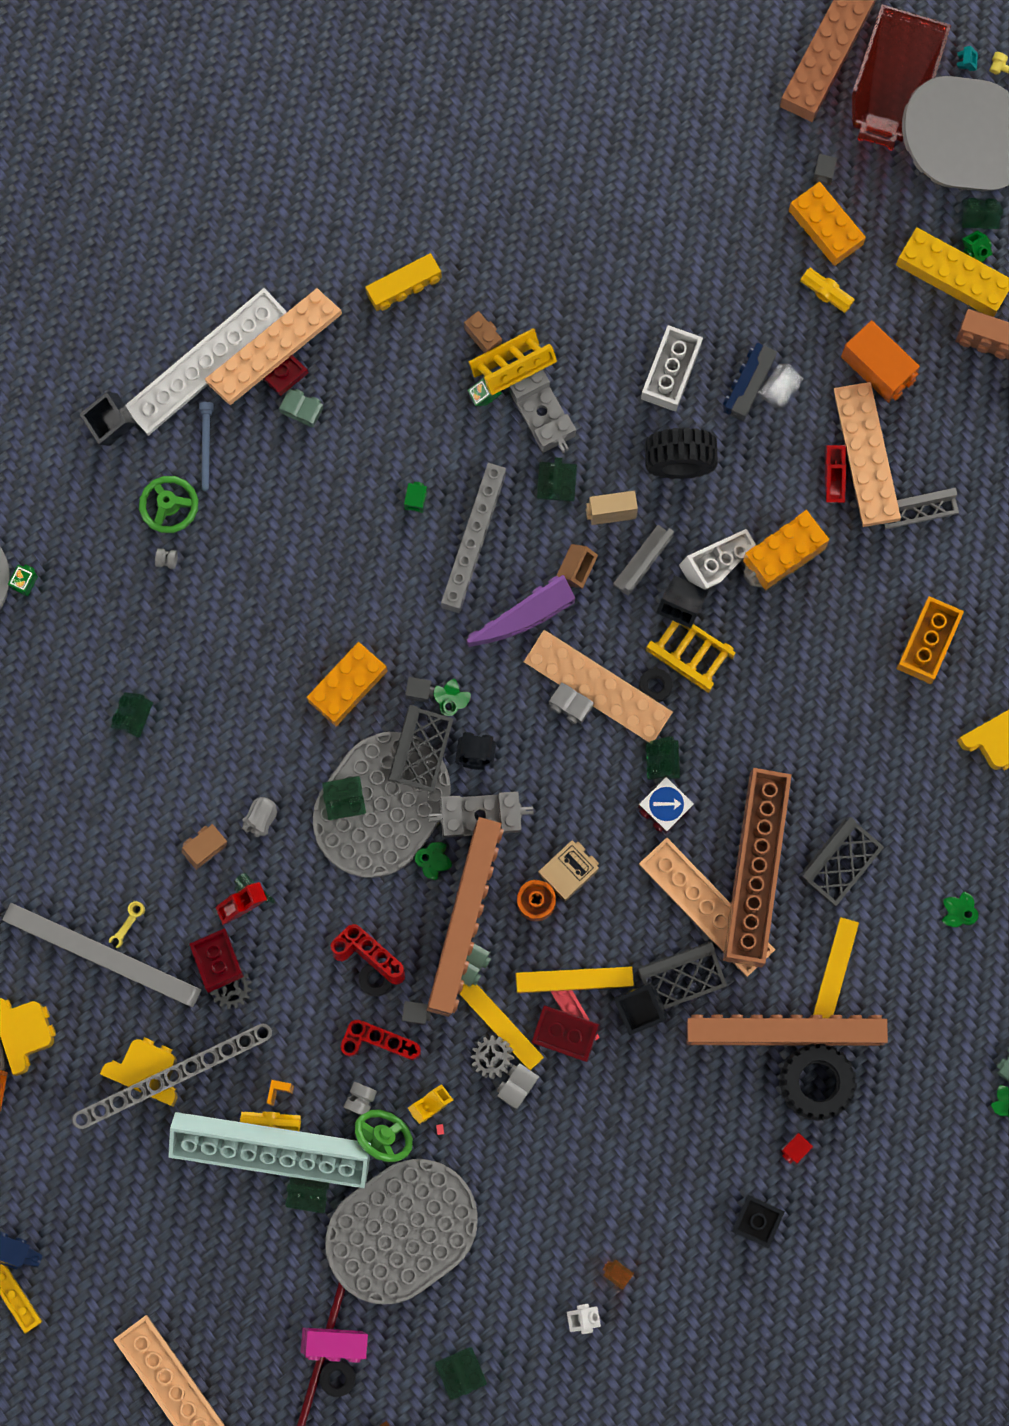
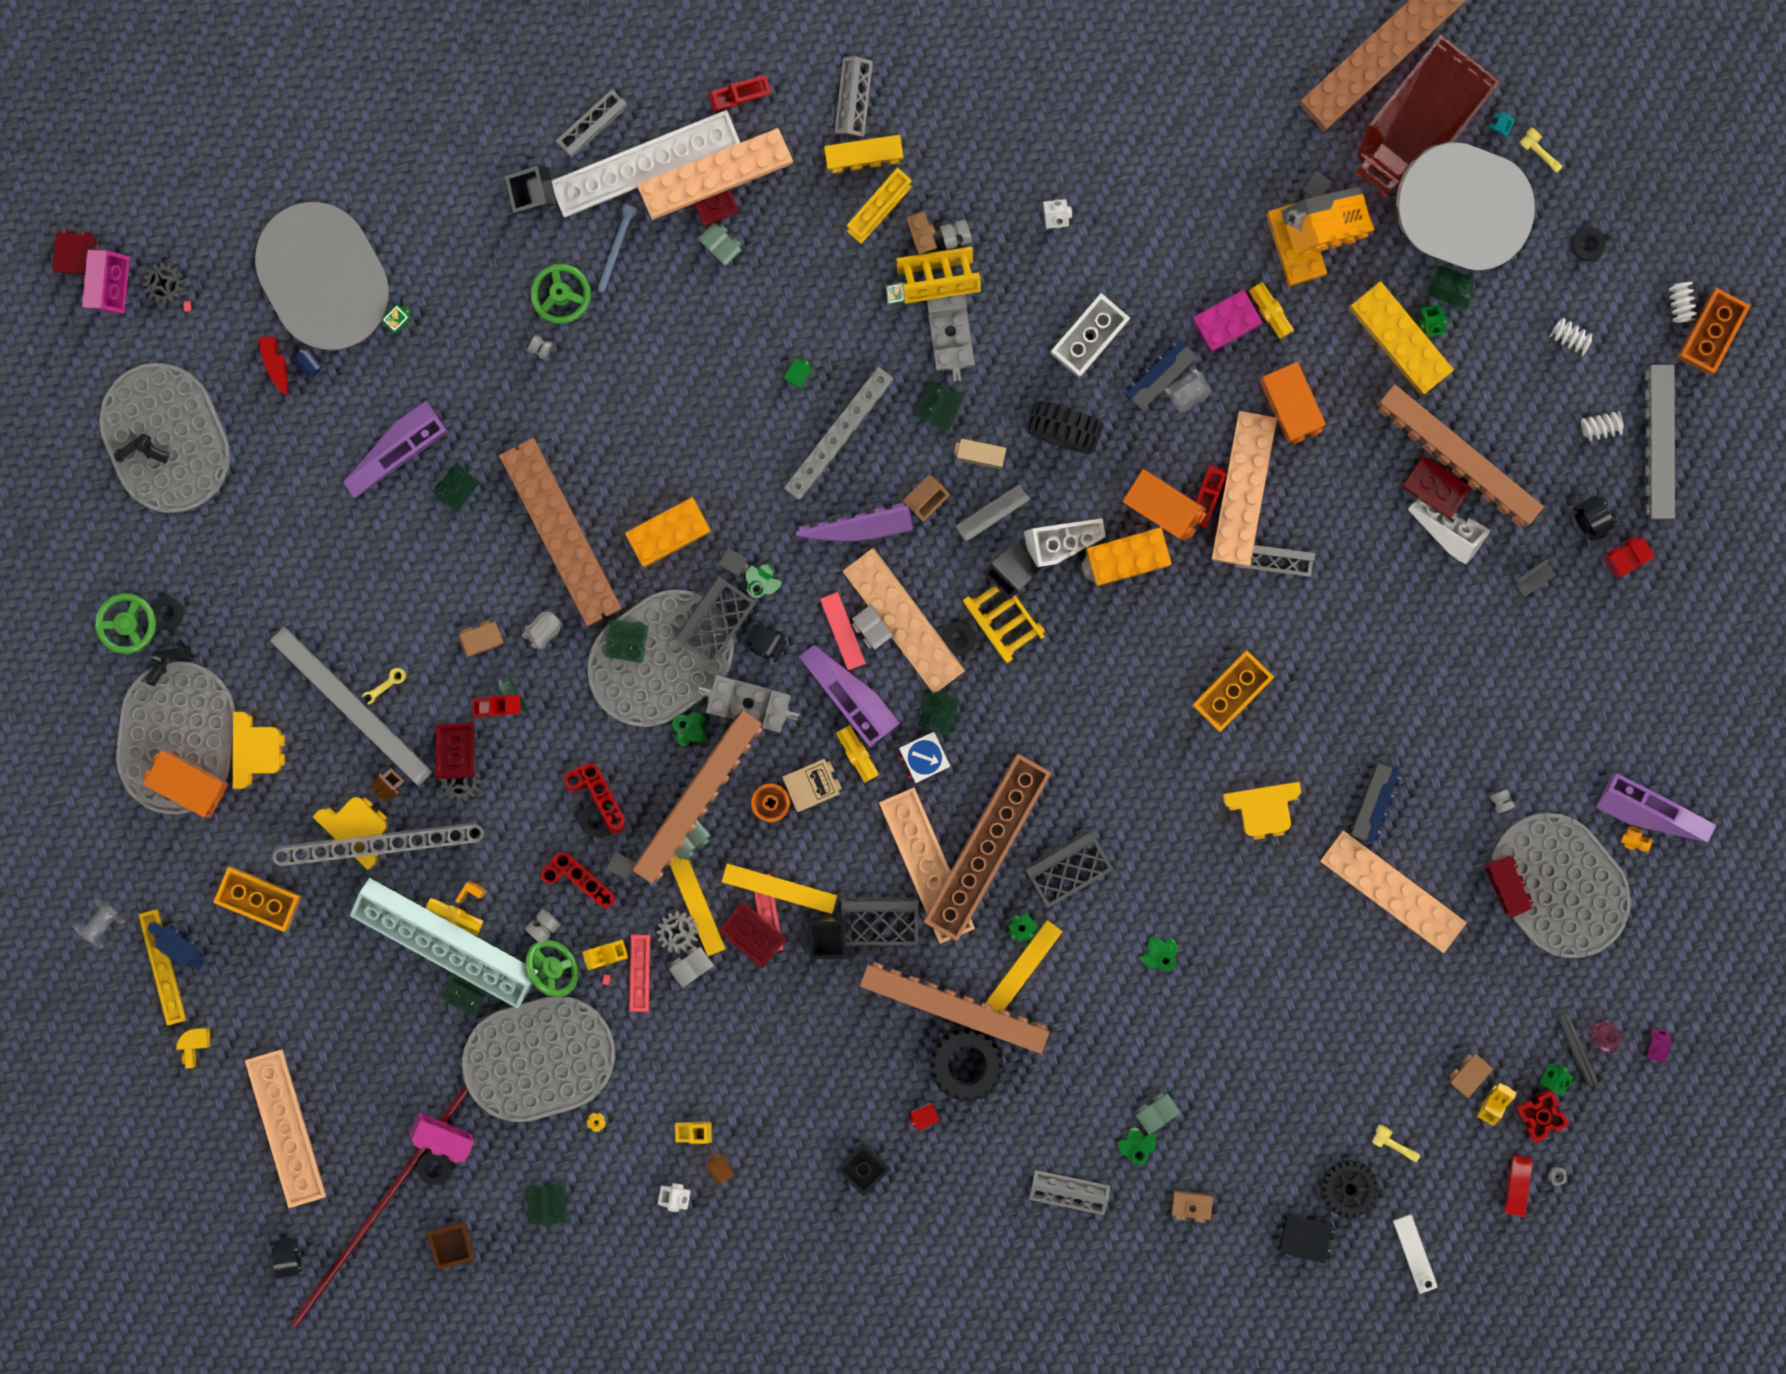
camera: 25 degrees right, 10 degrees up
none -> yellow brick [177,1027,211,1069]
none -> light orange brick [213,867,302,932]
none -> medium lavender wedge [343,401,448,498]
none -> reddish brown brick [371,768,405,802]
none -> nougat piece [499,438,622,627]
none -> light grey fence [556,89,628,158]
none -> yellow plate [587,1113,606,1132]
none -> coral tile [629,934,650,1012]
none -> yellow brick [675,1122,712,1144]
none -> red slope [708,75,772,113]
none -> medium lavender wedge [799,645,900,747]
none -> coral tile [820,592,866,670]
none -> light grey fence [835,57,873,137]
none -> yellow piece [836,725,879,783]
none -> yellow fence [846,168,912,244]
none -> light grey wheel [940,219,972,250]
none -> green brick [1008,912,1038,942]
none -> light grey fence [1029,1170,1110,1215]
none -> white brick [1043,199,1072,229]
none -> orange brick [1122,469,1206,541]
none -> dark pink brick [1192,290,1263,353]
none -> light orange piece [1281,186,1375,256]

